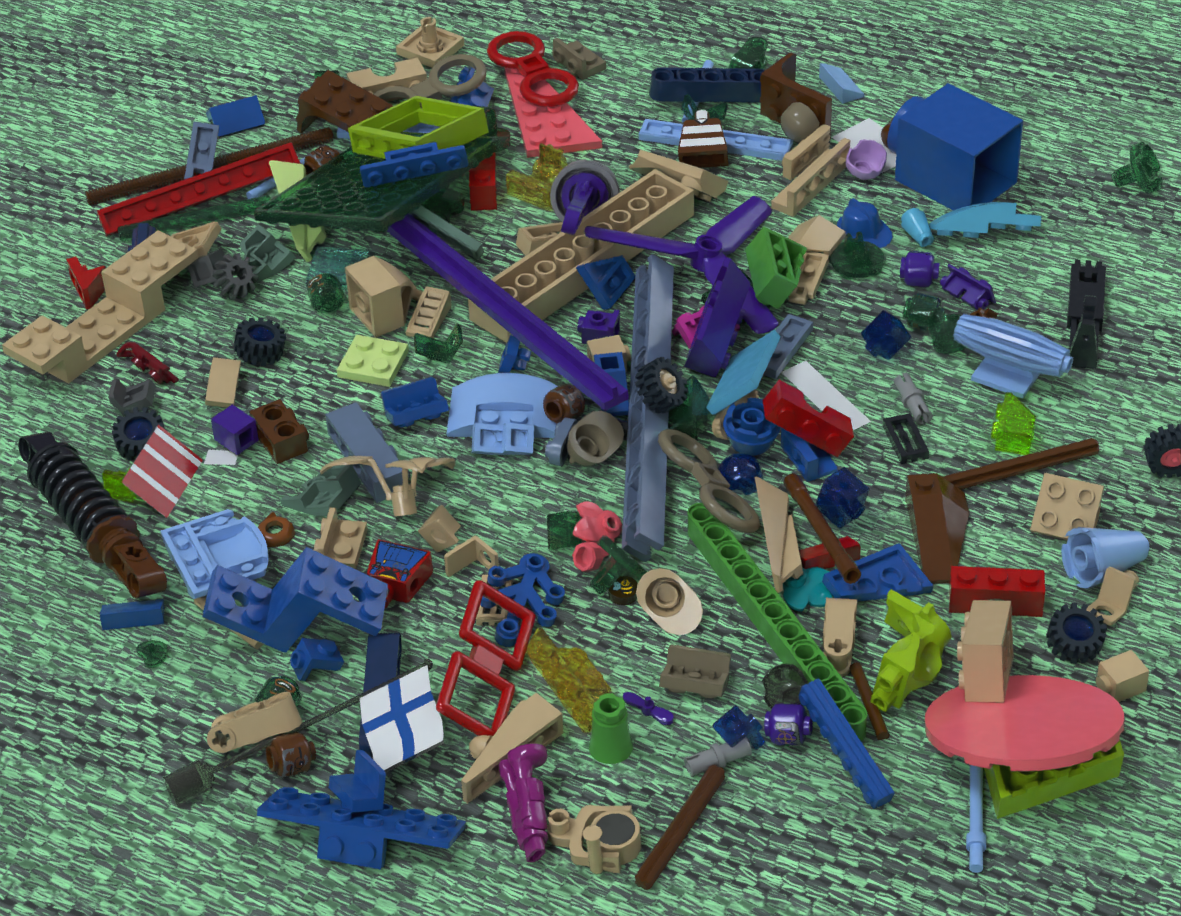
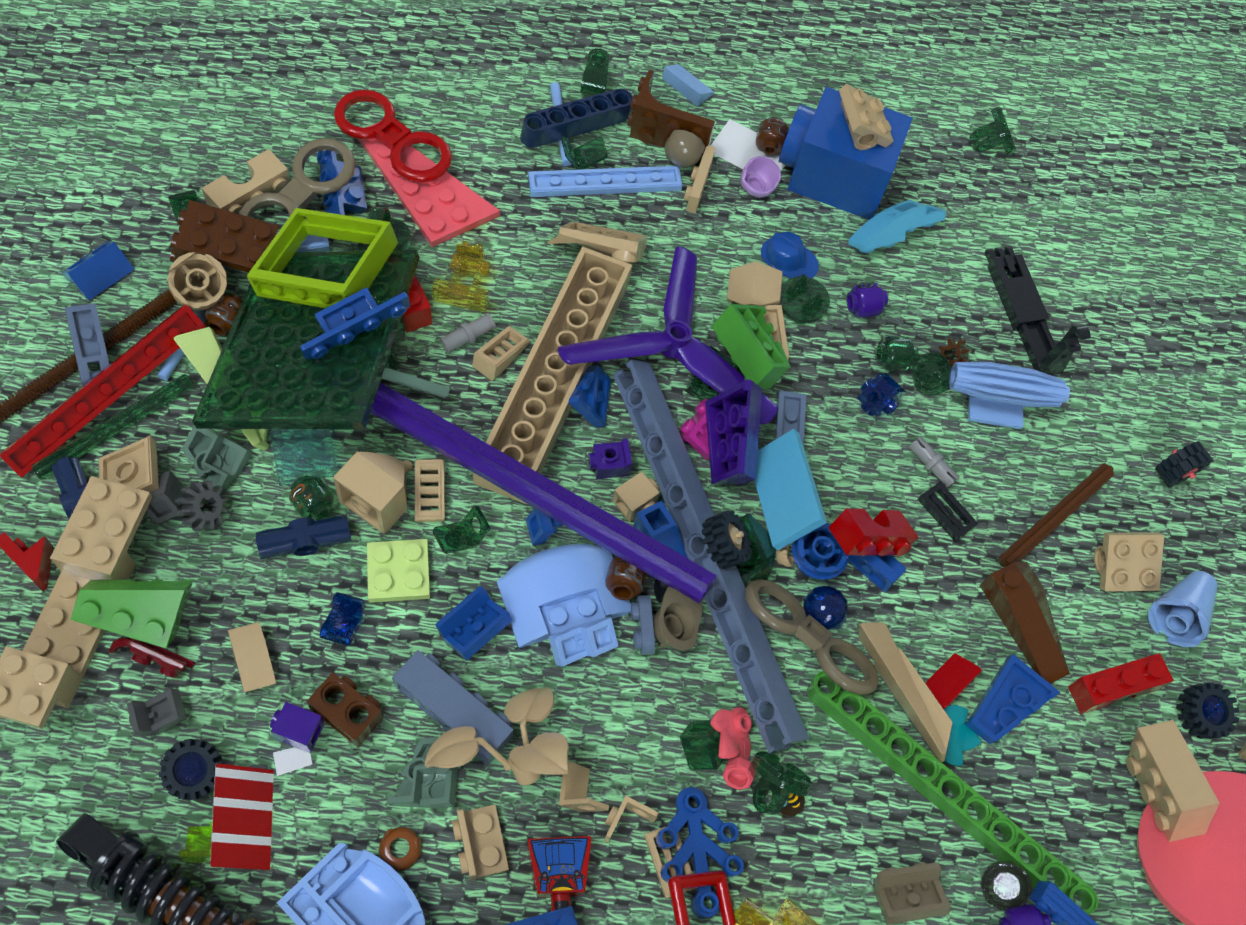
camera: 35 degrees left, 20 degrees up
black wheel [234,317,286,366] -> none
tan plate [396,17,464,68] -> none
piece [550,159,620,235] -> none
dark tan bracket [552,38,606,80] -> none
tan piece [636,568,703,635] -> none
reddish brown torso [678,110,729,168] -> none
tan fence [771,138,851,217] -> none
white sticker [781,361,871,430] -> none
reddish brown piece [783,473,861,584] -> none
clear blue head [816,467,870,529] -> none
tan piece [823,597,857,677] -> none
reddish brown bar [849,662,890,740] -> none
lime hips [870,589,952,712] -> none
medium azure cone [901,208,934,247] -> none
dark purple hinge [940,264,996,310] -> none
clear neon green slope [991,392,1036,455] -> none
tan bracket [1087,567,1139,626] -> none
none -> bright green wedge [70,579,194,648]
none -> tan cylinder [168,252,227,311]
none -> dark blue piece [255,515,352,559]
none -> clear blue bracket [320,592,365,646]
none -> light grey pin [439,313,496,354]
none -> tan plate [839,84,894,150]

